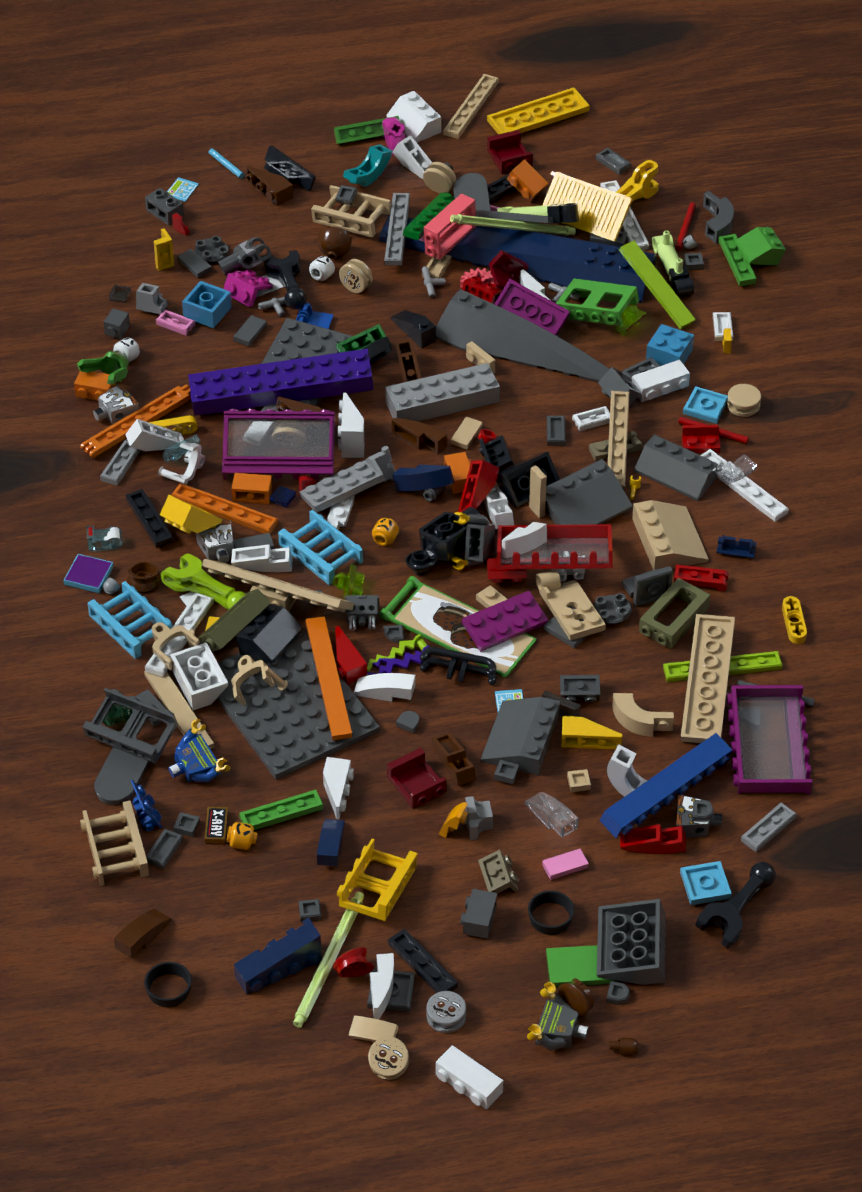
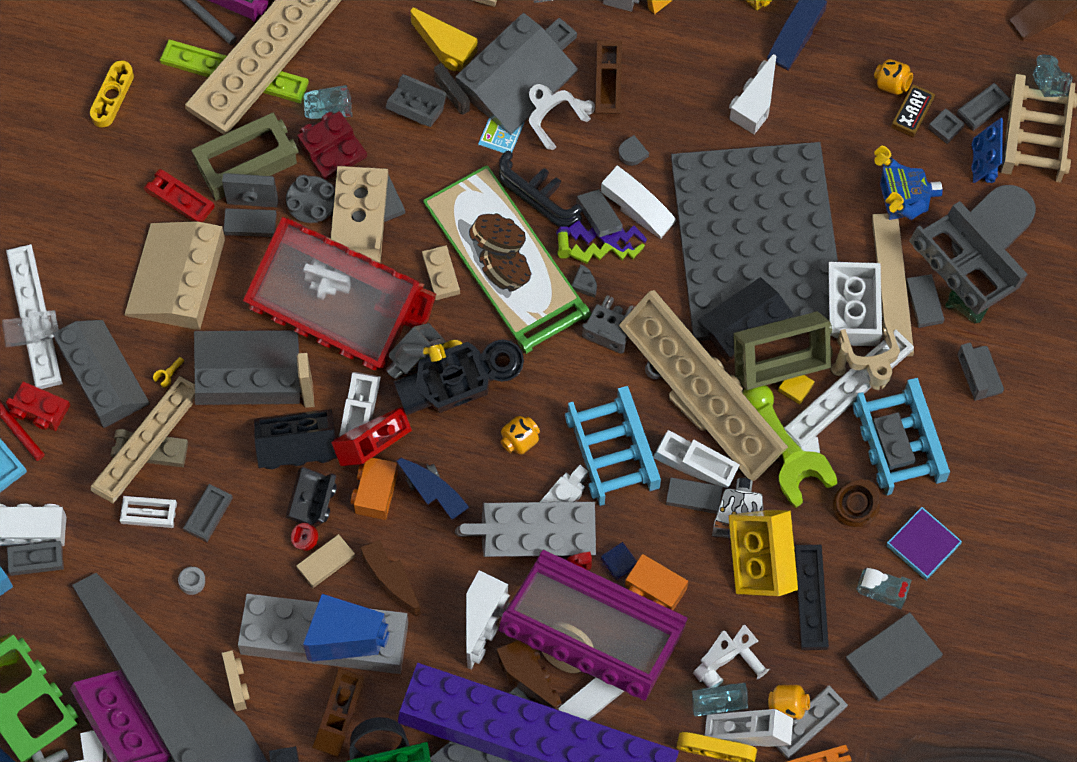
camera: 155 degrees left, 20 degrees up
light grey hinge [103,577,120,594] -> none
orange tile [171,483,278,534] -> none
tan piece [231,655,288,705] -> none
bright green plate [239,790,323,830] -> none
orange tile [306,616,352,741] -> none
clear neon green hips [333,564,365,600] -> none
red slope [335,625,367,685] -> none
dark red panel [387,748,447,809] -> none
magenta plate [462,591,548,652] -> none
white slope [502,522,547,559] -> none
dark grey brick [598,367,641,407] -> none
tan arch [612,693,674,737] -> none
dark blue hinge [716,535,756,559] -> none
none -> light grey tile [178,567,205,595]
none -> dark red plate [297,111,367,181]
none -> blue slope [303,594,390,662]
none -> clear light blue leg [304,85,352,119]
none -> white piece [529,84,595,150]
none -> dark grey tile [576,189,623,237]
none -> light orange head [768,685,810,720]
none -> dark grey tile [845,612,943,702]
none -> dark grey plate [873,413,915,470]
none -> dark grey panel [957,342,1004,401]
none -> clear light blue leg [1033,54,1073,97]

